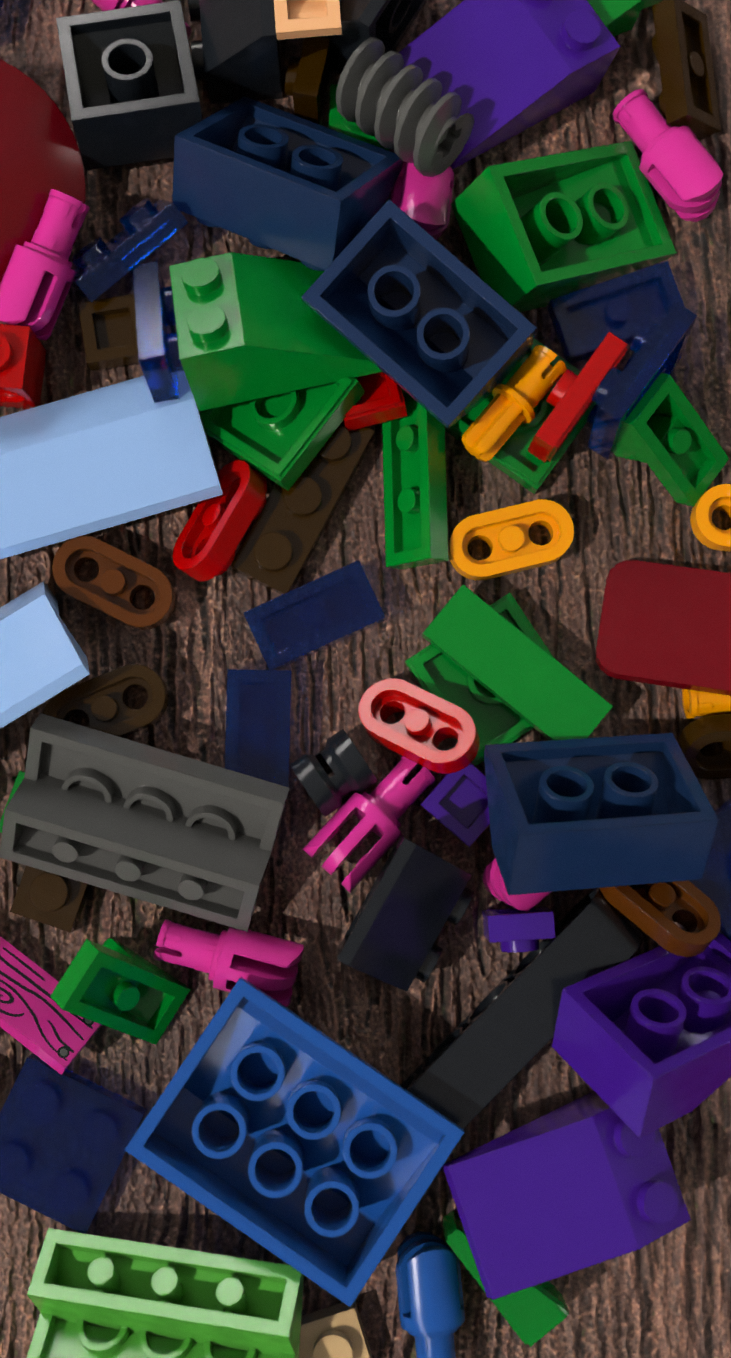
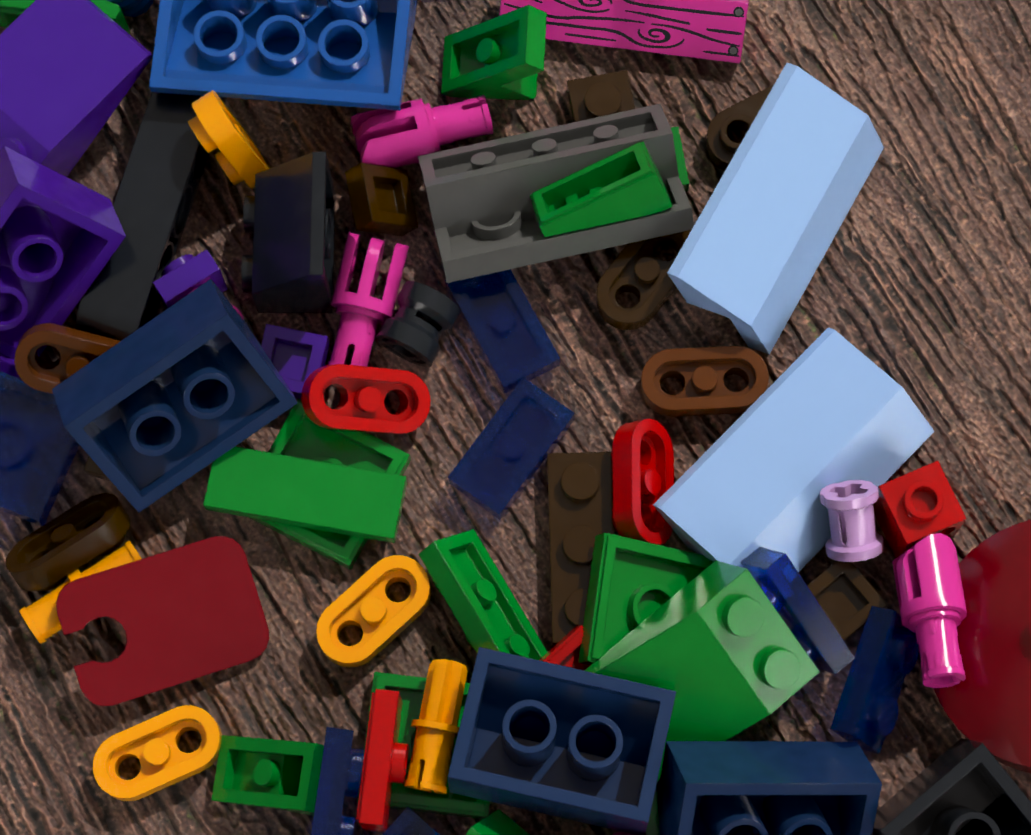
camera: 155 degrees right, 10 degrees down
none -> light orange plate [188,90,270,189]
none -> dark brown plate [345,163,418,236]
none -> green slope [530,141,673,237]
none -> lavender bush [819,480,885,562]

